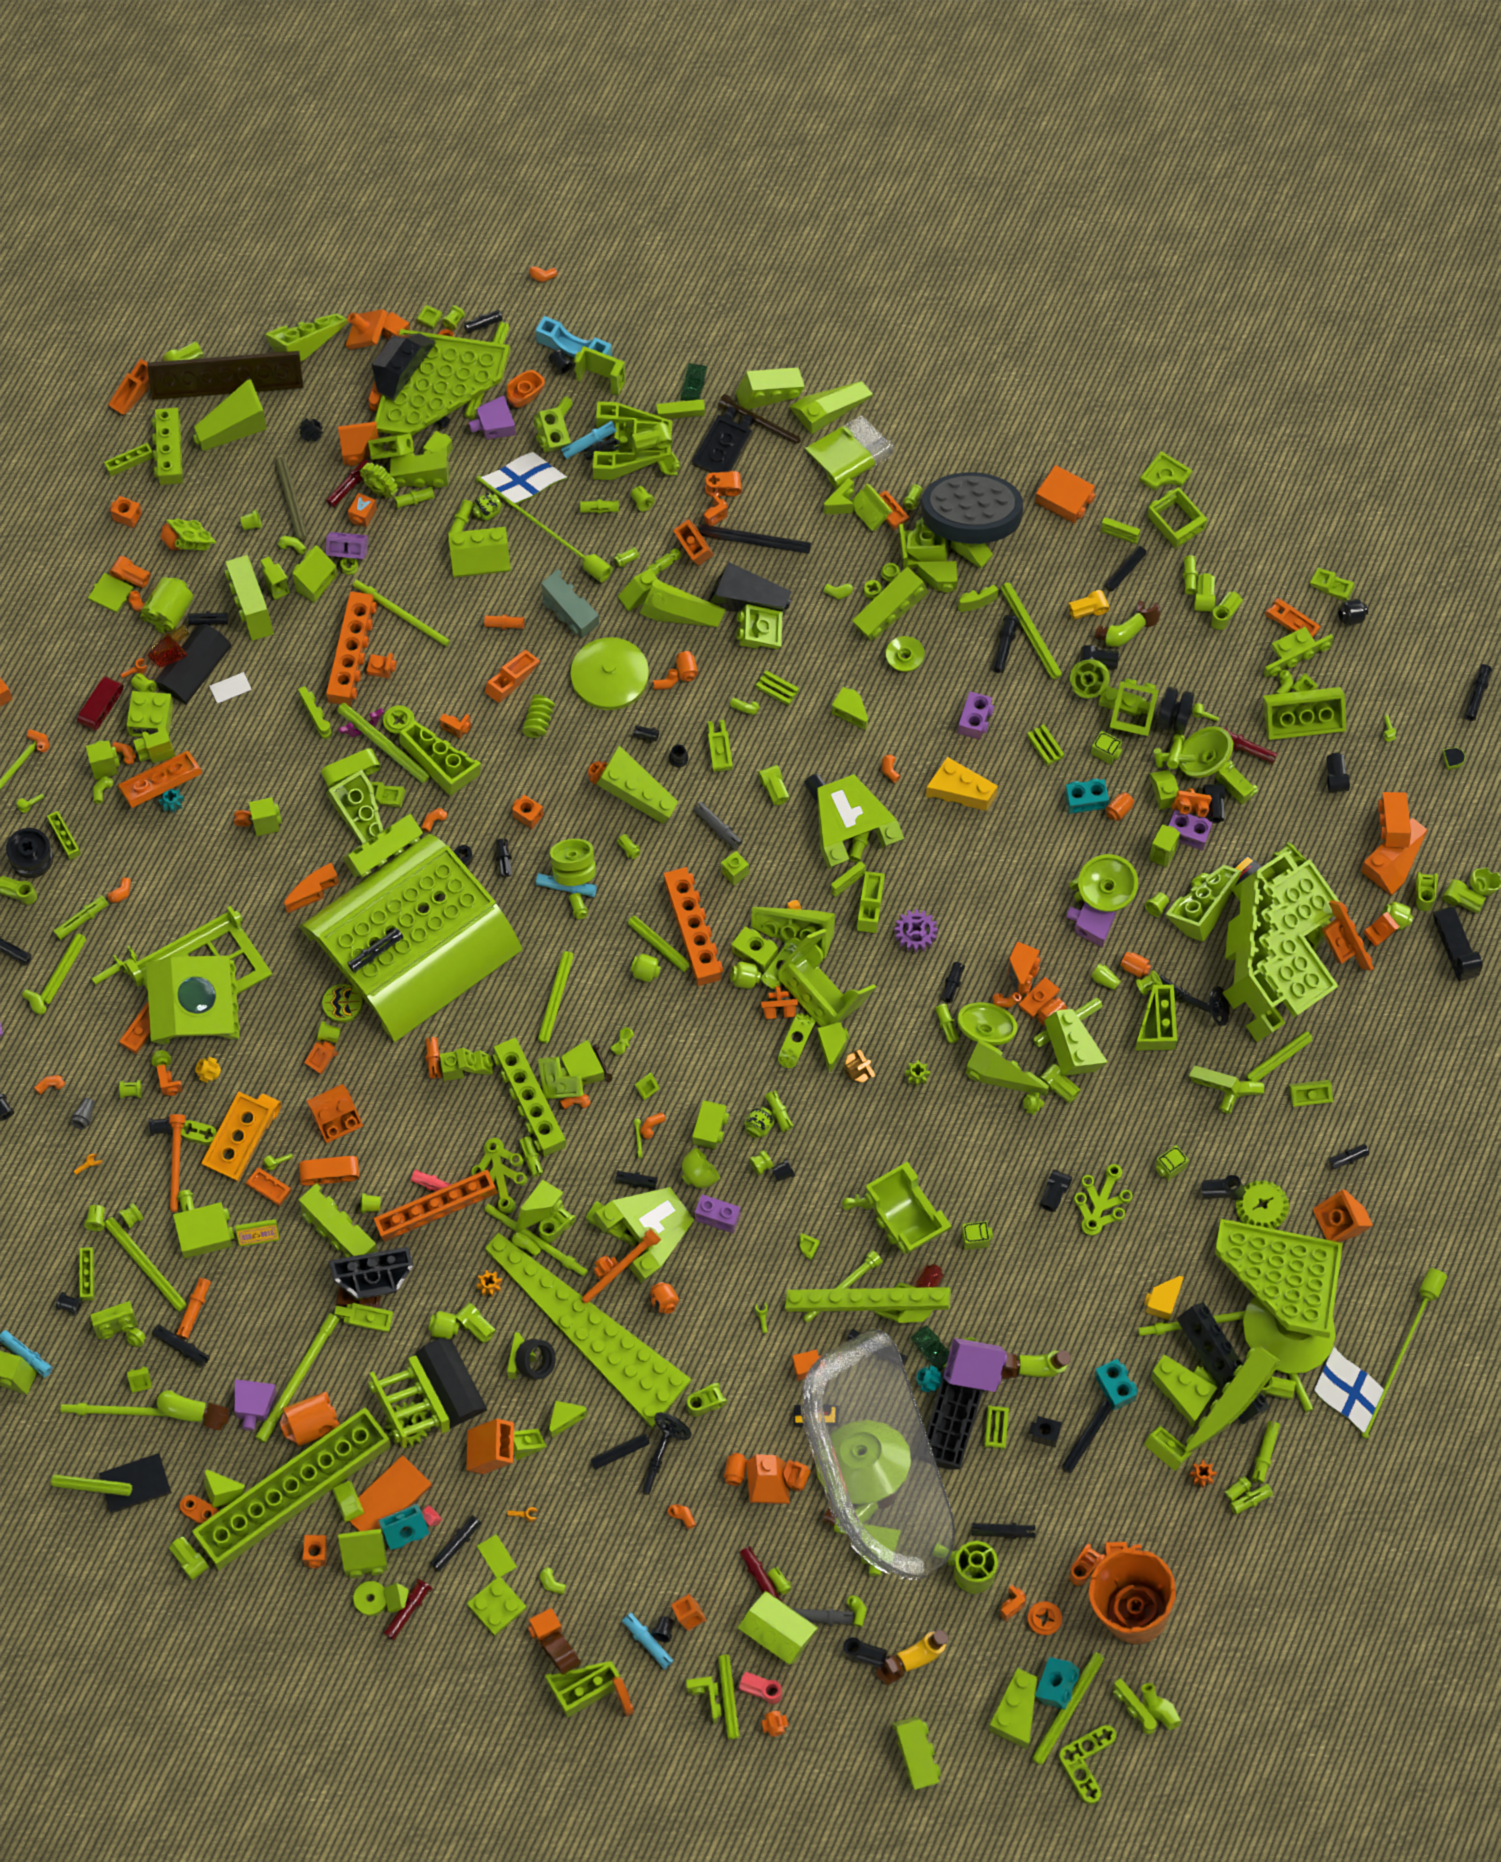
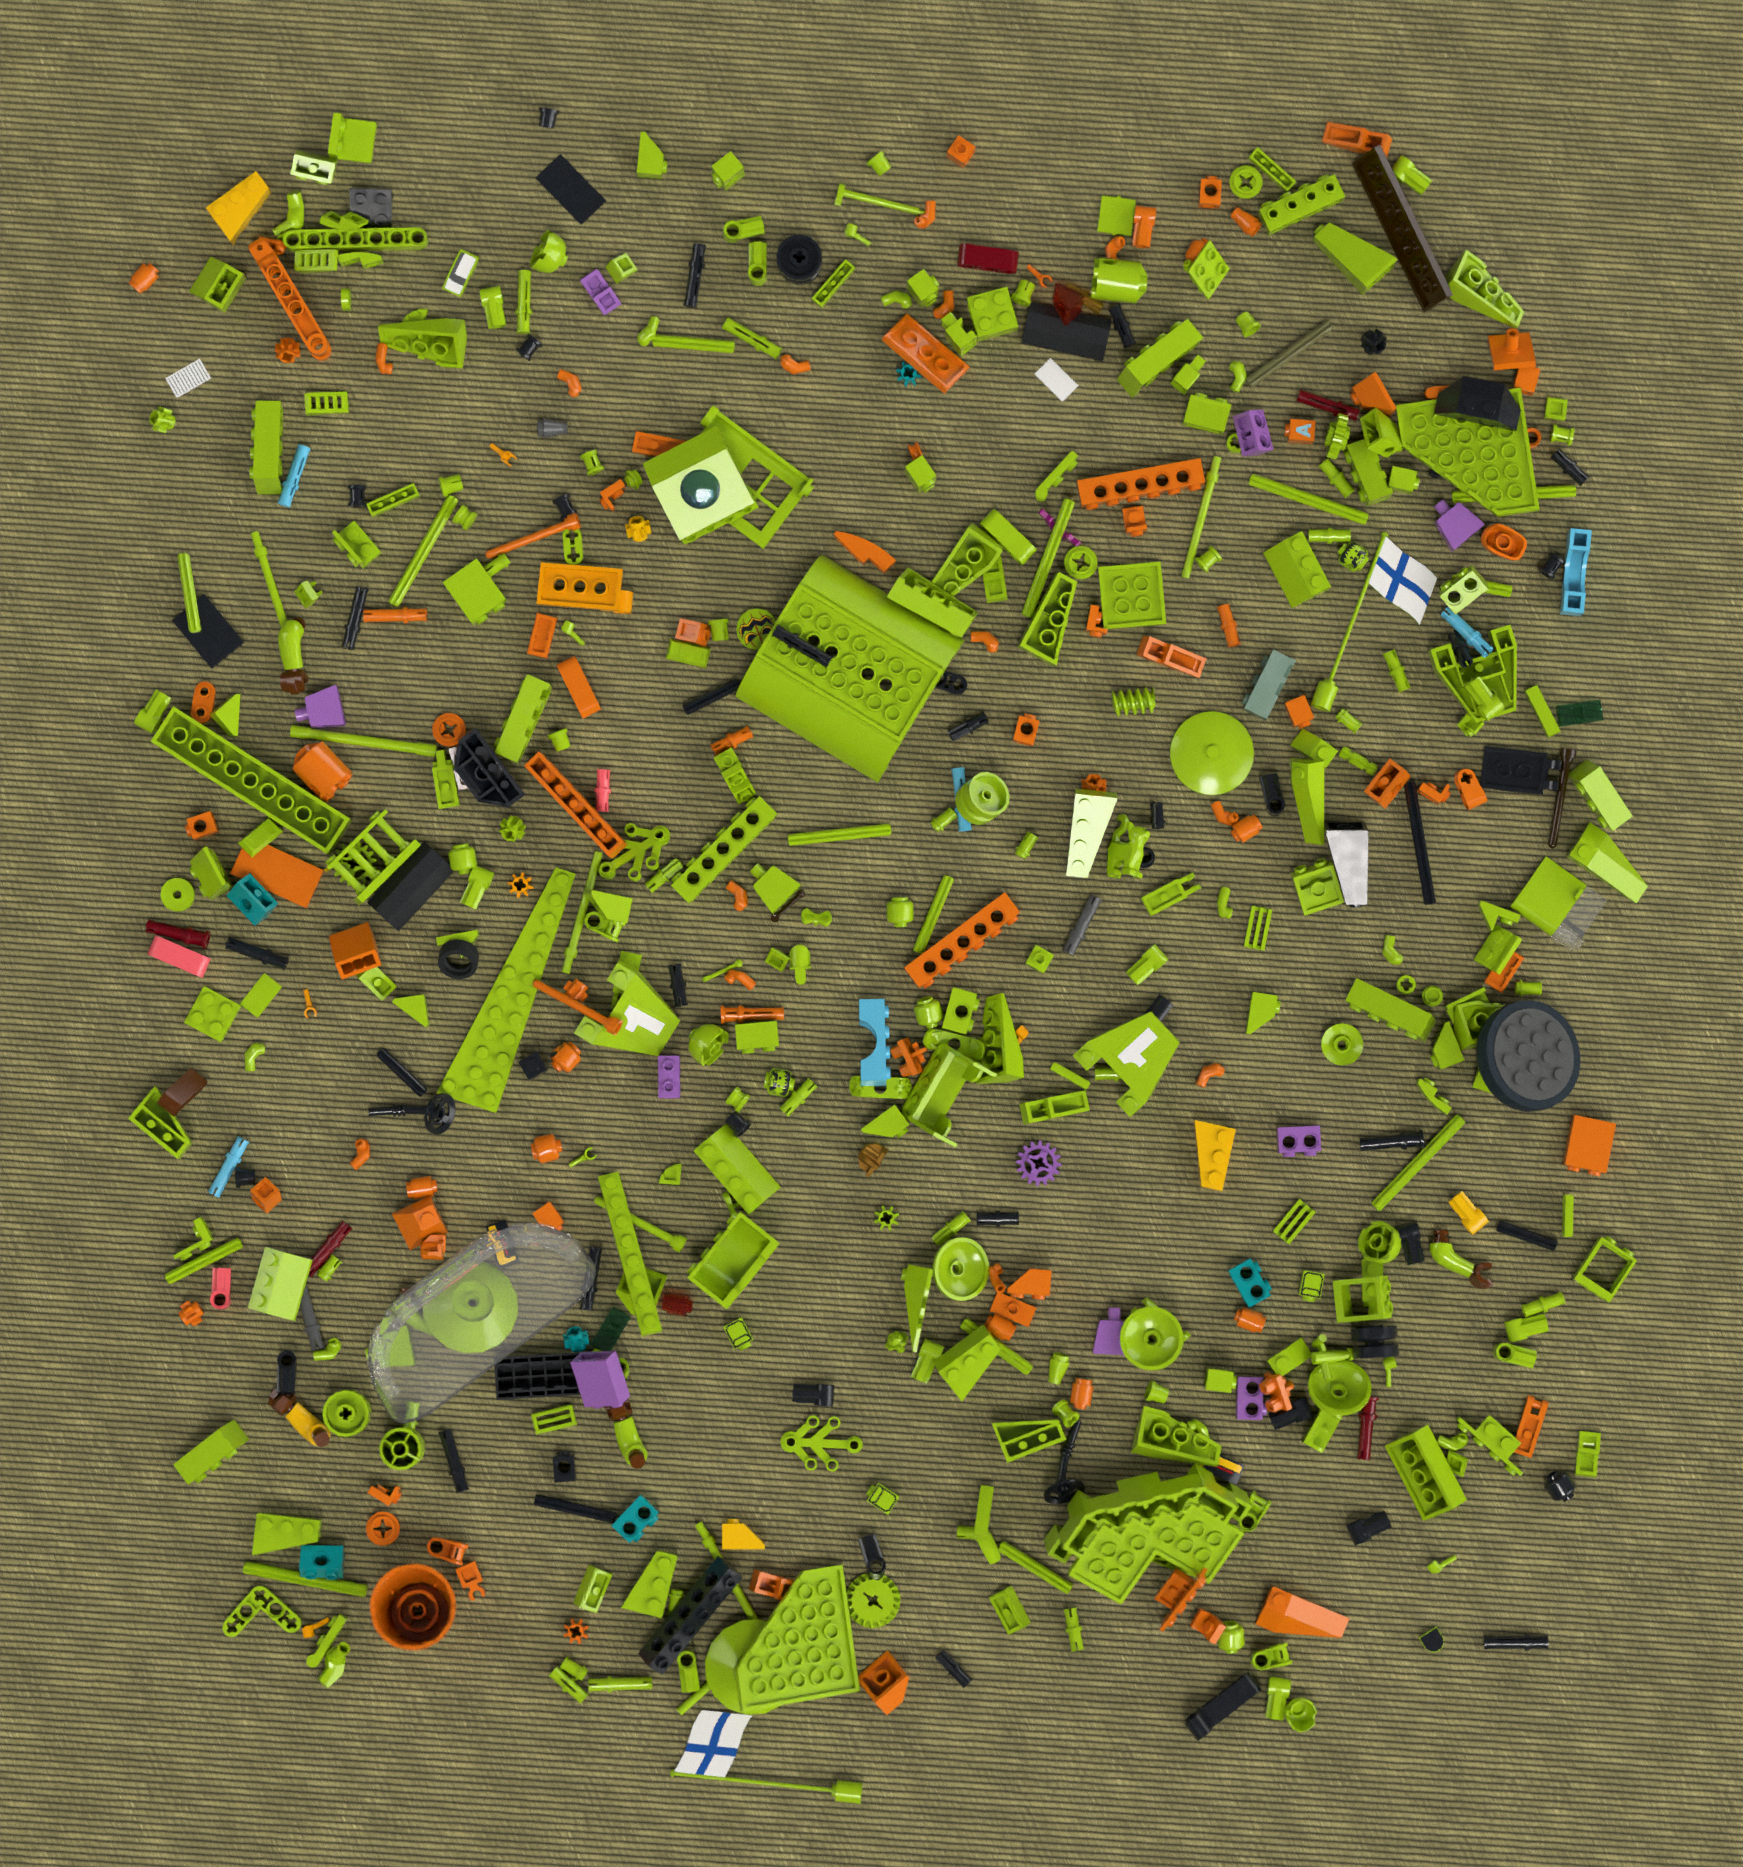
camera: 70 degrees right, 20 degrees up
lime piece [92,946,138,985] -> none
lime plate [126,1328,146,1347] -> none
slope [235,1219,280,1247] -> none
orange slope [306,1084,363,1143] -> none
lime slope [384,1583,409,1613] -> none
coral tile [422,1505,442,1526] -> none
lime arm [512,1232,541,1256] -> none
orange brick [528,1608,562,1643] -> none
orange arm [529,266,558,282] -> none
lime tile [538,1057,584,1099] -> none
lime panel [574,346,626,396] -> none
orange tile [611,1676,634,1717] -> none
lime bush [631,486,655,512] -> none
lime piece [686,1383,728,1417] -> none
lime tile [1139,451,1193,491] -> none
lime slope [1185,1346,1281,1452] -> none
orange brick [1378,792,1411,848] -> none
none -> coral beam [147,935,211,978]
none -> light orange hand [302,1617,330,1638]
none -> lime wheel [322,1390,372,1437]
none -> orange gear [432,713,466,747]
none -> lime gear [499,815,526,842]
none -> black brick [519,1052,549,1081]
none -> orange head [531,1134,563,1163]
none -> lime tile [665,638,711,668]
none -> black axle [682,678,740,715]
none -> lime slope [694,1124,781,1215]
none -> orange pin [721,1005,784,1024]
none -> orange slope [749,1569,794,1600]
none -> lime arm [789,945,811,985]
none -> medium azure arch [859,999,890,1086]
none -> lime pin [1063,1607,1084,1652]
none -> lime plate [1098,562,1166,630]
none -> lime animal [1107,814,1150,879]
none -> lime bush [1195,545,1223,573]
none -> lime gear [1229,166,1263,199]
none -> orange cone [1230,207,1262,237]
none -> lime axle [1249,474,1369,525]
none -> black piece [1259,773,1285,817]
none -> orange brick [1284,695,1314,729]

